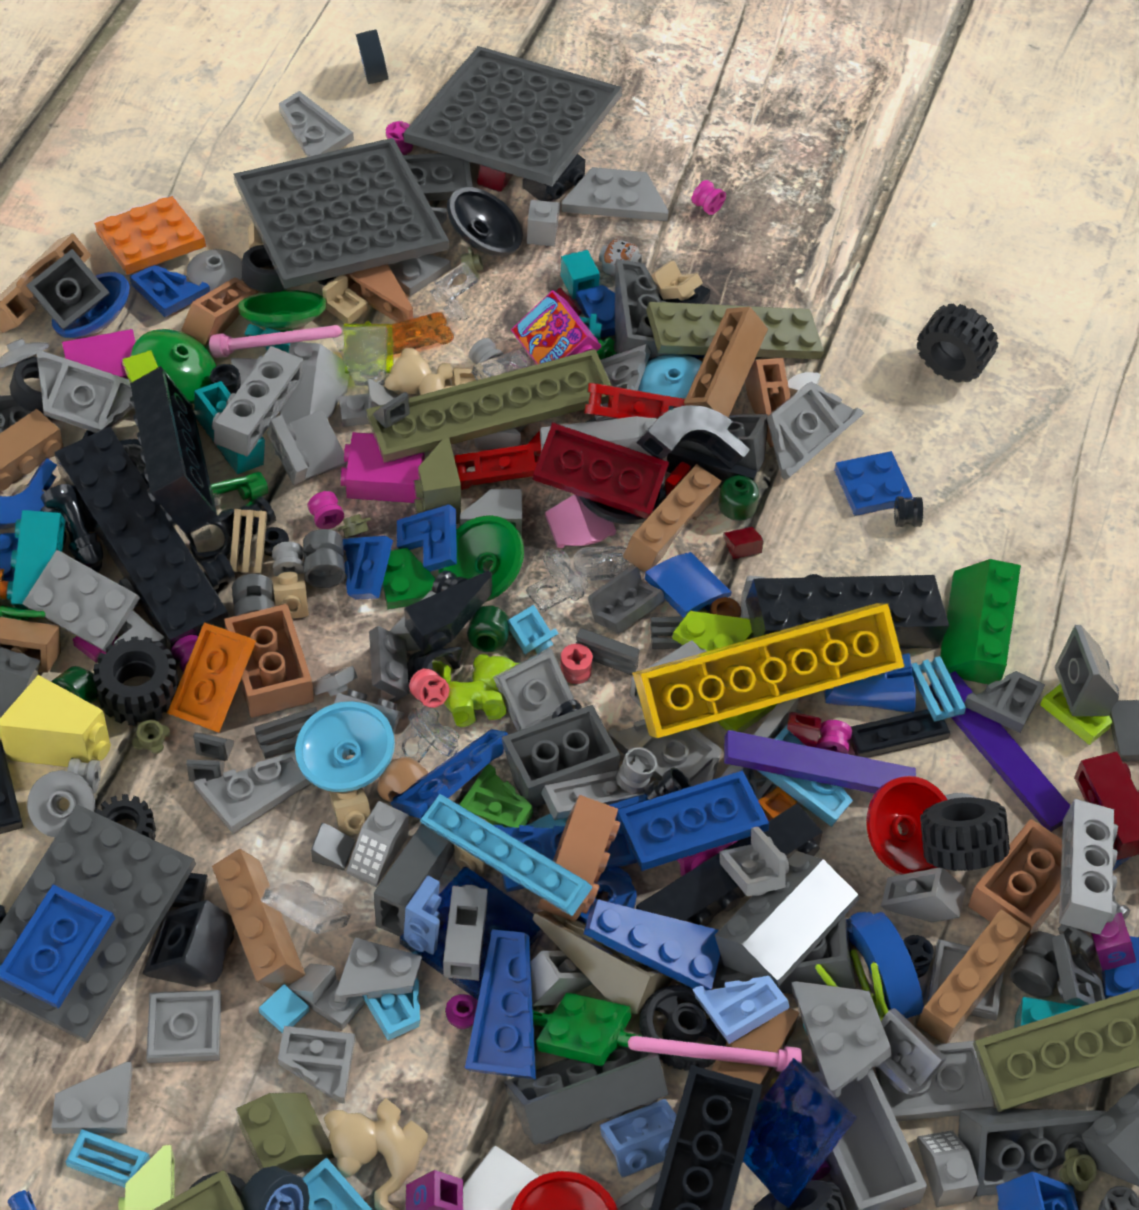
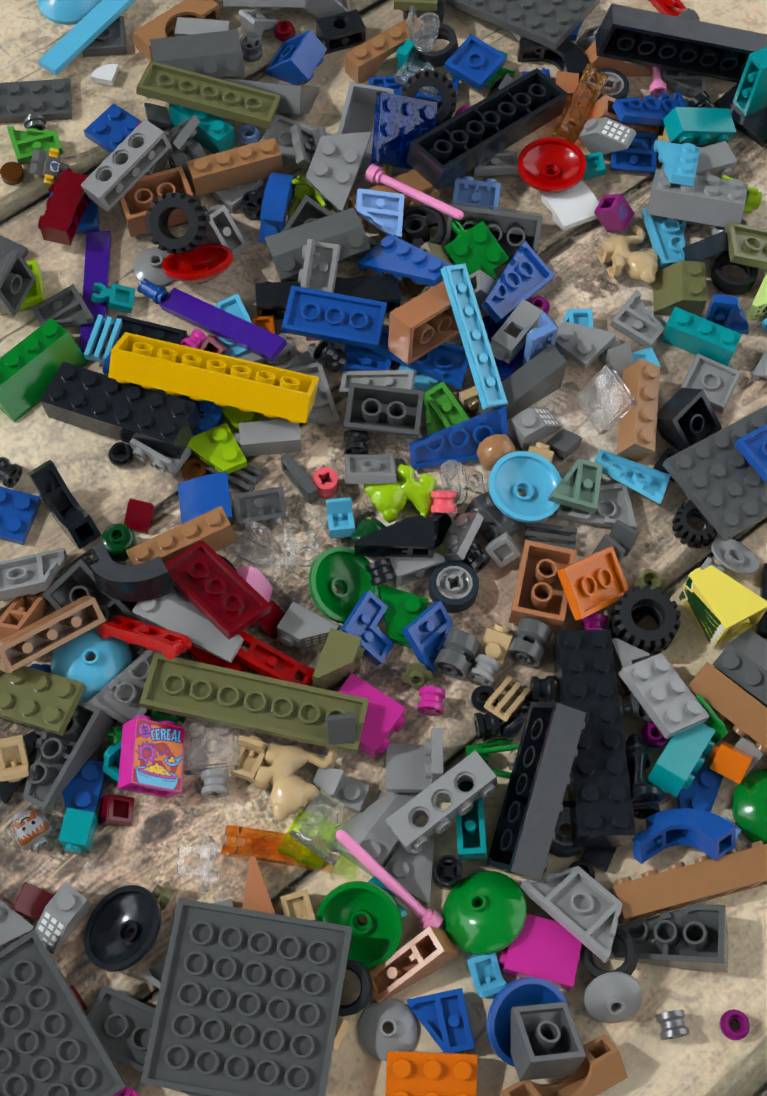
camera: 150 degrees left, 10 degrees up
dark green head [51,666,98,703] -> none
lime tile [122,350,158,383] -> none
light grey wheel [616,747,657,794] -> none
light grey slope [917,1130,979,1208] -> none
olive plate [1059,1148,1097,1191] -> none
none -> dark red slope [13,882,54,921]
none -> black arch [28,460,102,549]
none -> teal plate [91,283,135,313]
none -> blue pin [137,278,169,304]
none -> dark red slope [257,600,285,639]
none -> wheel [429,561,479,613]
none -> black wheel [459,542,491,574]
none -> medium azure bracket [465,953,507,999]
none -> sand green wing [548,458,603,513]
none -> medium azure wing [595,449,671,504]
none -> teal brick [661,307,742,366]
none -> blue wing [704,294,749,334]

